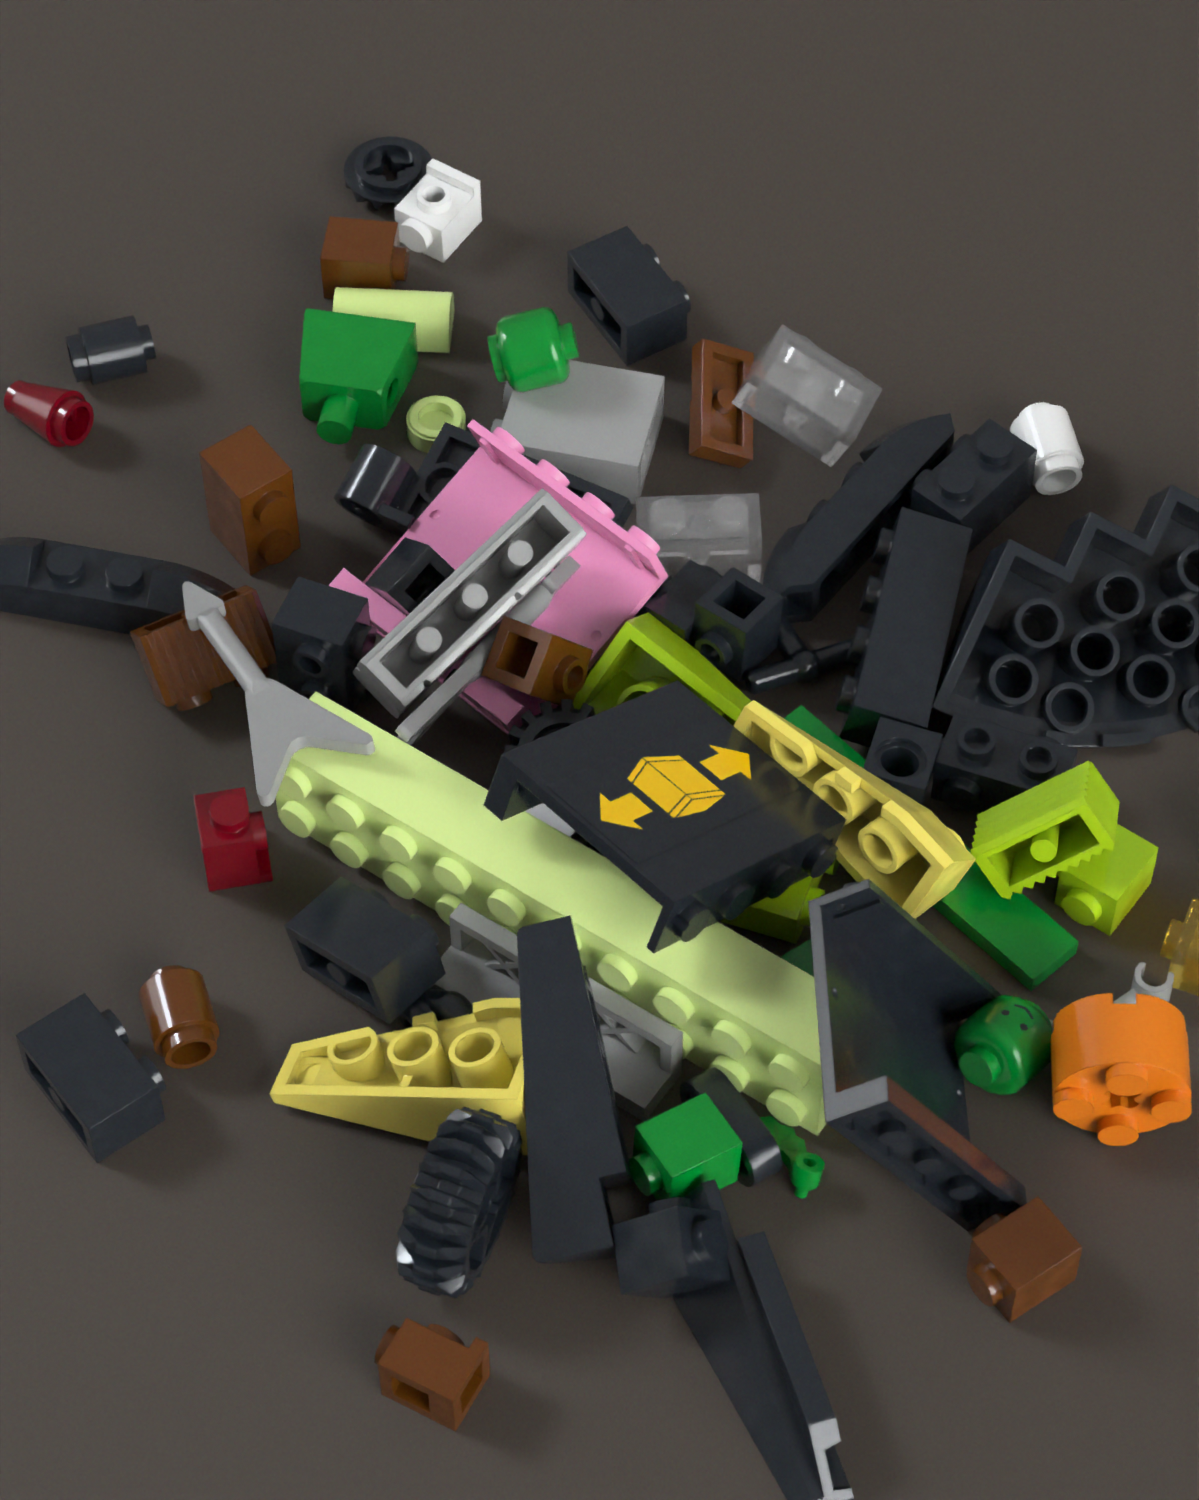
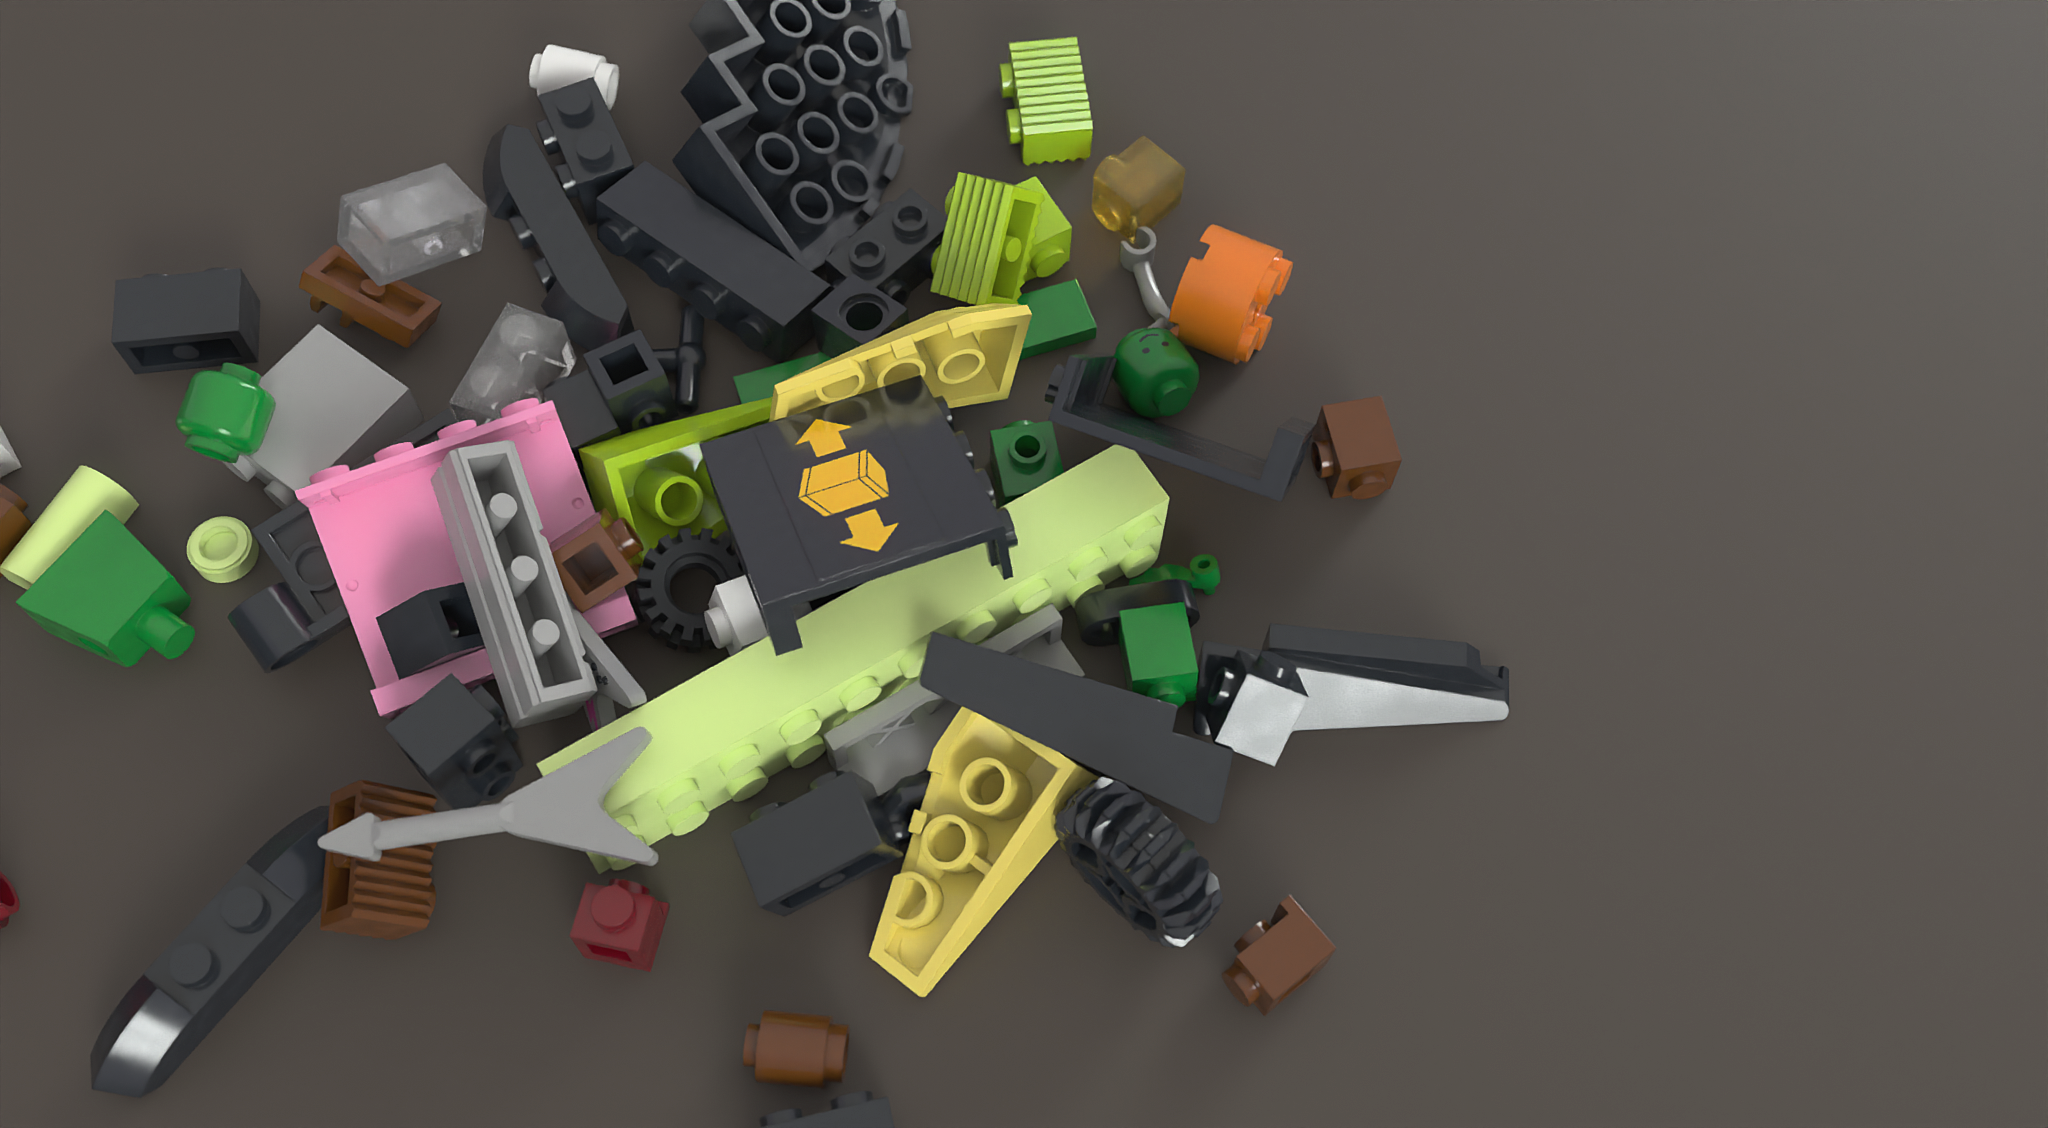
camera: 70 degrees left, 10 degrees up
reddish brown brick [199,424,301,576] -> none

